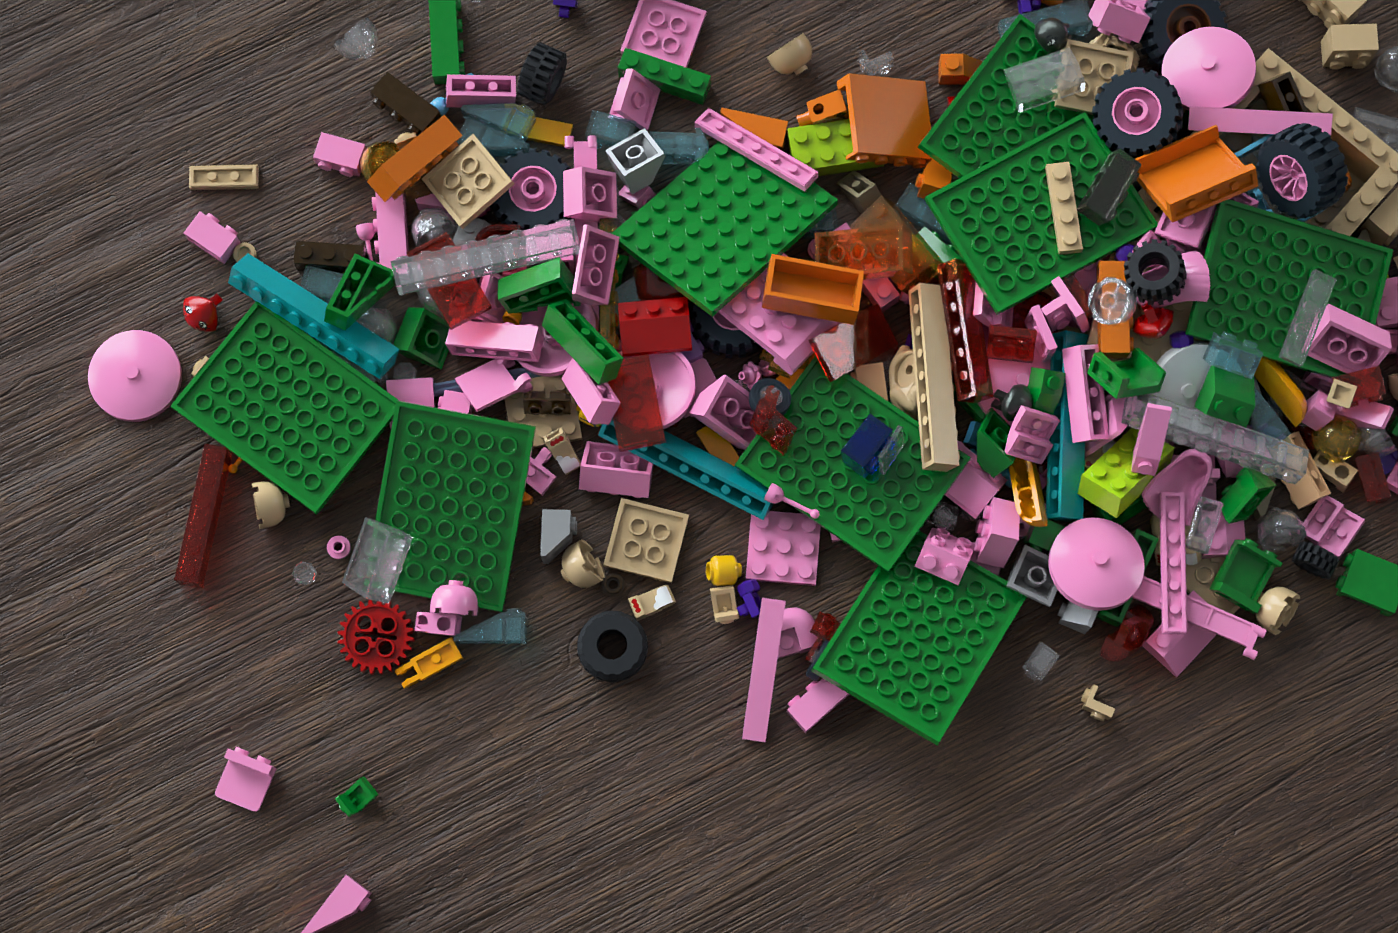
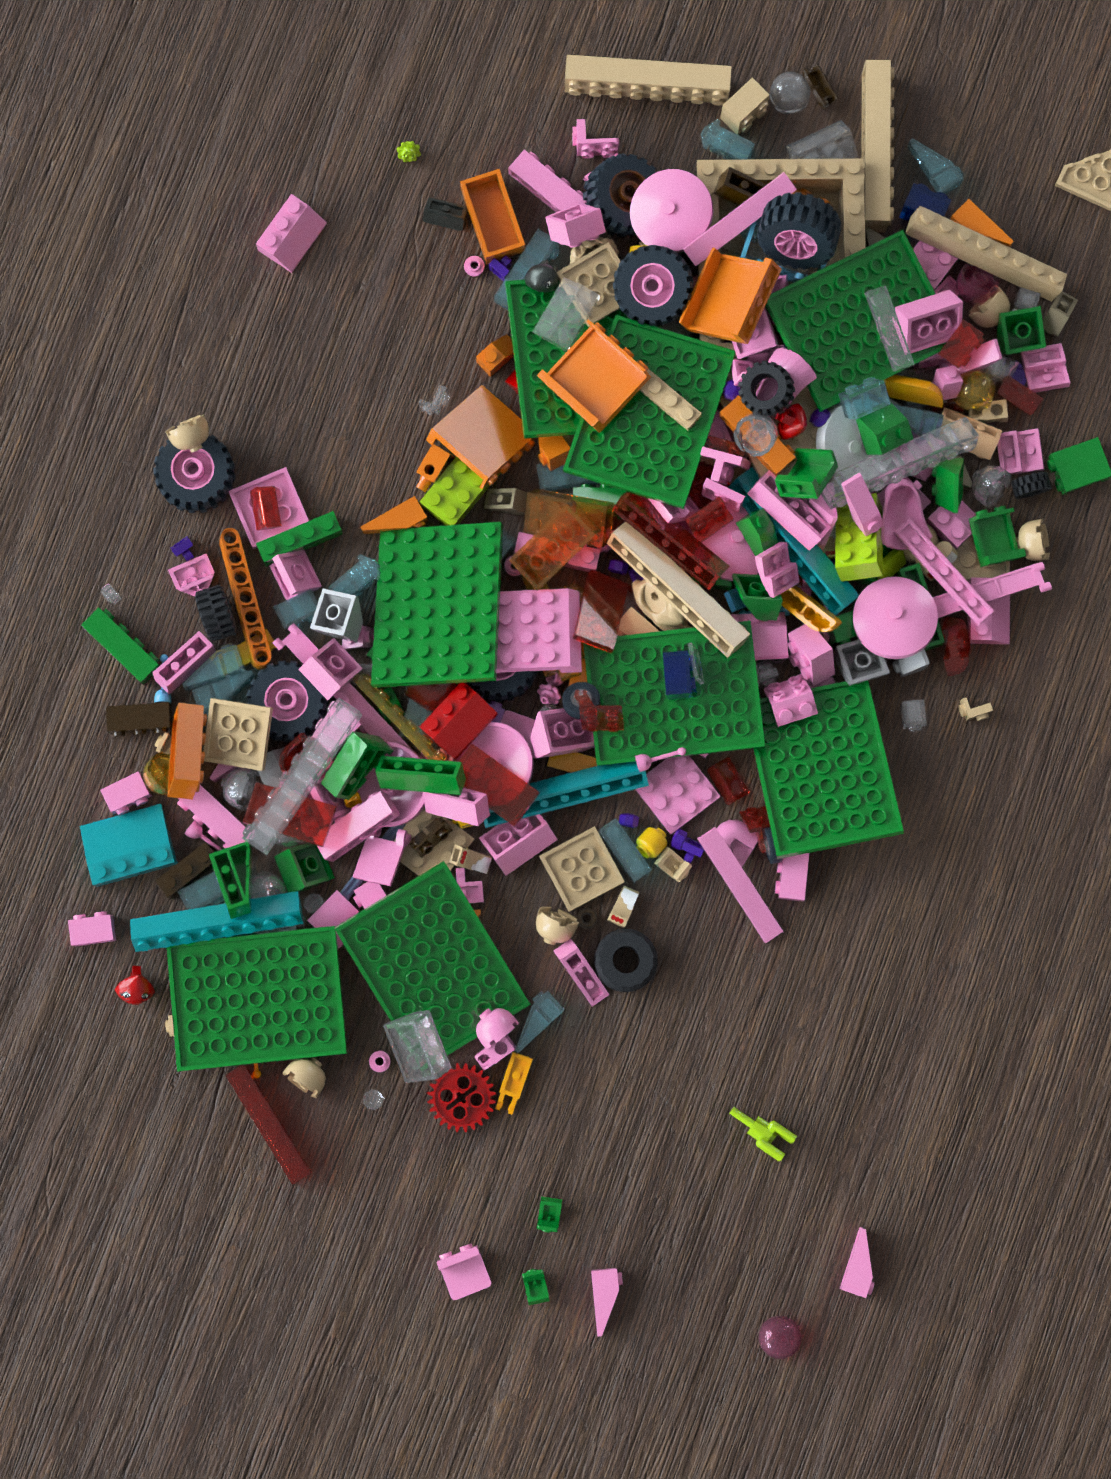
camera: 45 degrees left, 5 degrees up
bright pink dish [88,330,182,422] -> none
tan tile [189,165,259,190] -> none
tan tile [233,243,257,262] -> none
clear cylinder [333,17,379,60] -> none
light grey slope [541,509,577,564] -> none
bright pink slope [572,225,620,305] -> none
bright pink tile [695,108,818,192] -> none
orange piece [762,254,864,325] -> none
tan cylinder [767,33,812,76] -> none
pearl dark grey piece [991,384,1033,421] -> none
clear smoke brick [1076,148,1142,226] -> none
clear brick [1185,496,1224,554] -> none
tan tile [1326,379,1358,409] -> none
none -> teal slope [80,804,178,887]
none -> bright pink slope [168,553,215,596]
none -> orange beam [219,528,271,670]
none -> clear red slope [250,486,282,531]
none -> green bracket [522,1269,550,1306]
none -> orange panel [537,319,651,433]
none -> bright pink slope [554,939,609,1007]
none -> clear light blue brick [598,818,652,883]
none -> dark purple tile [608,559,629,575]
none -> dark purple tile [618,813,639,828]
none -> clear light blue piece [701,119,755,160]
none -> clear red slope [707,757,750,805]
none -> lime plant [729,1107,797,1161]
none -> lime tile [877,549,906,580]

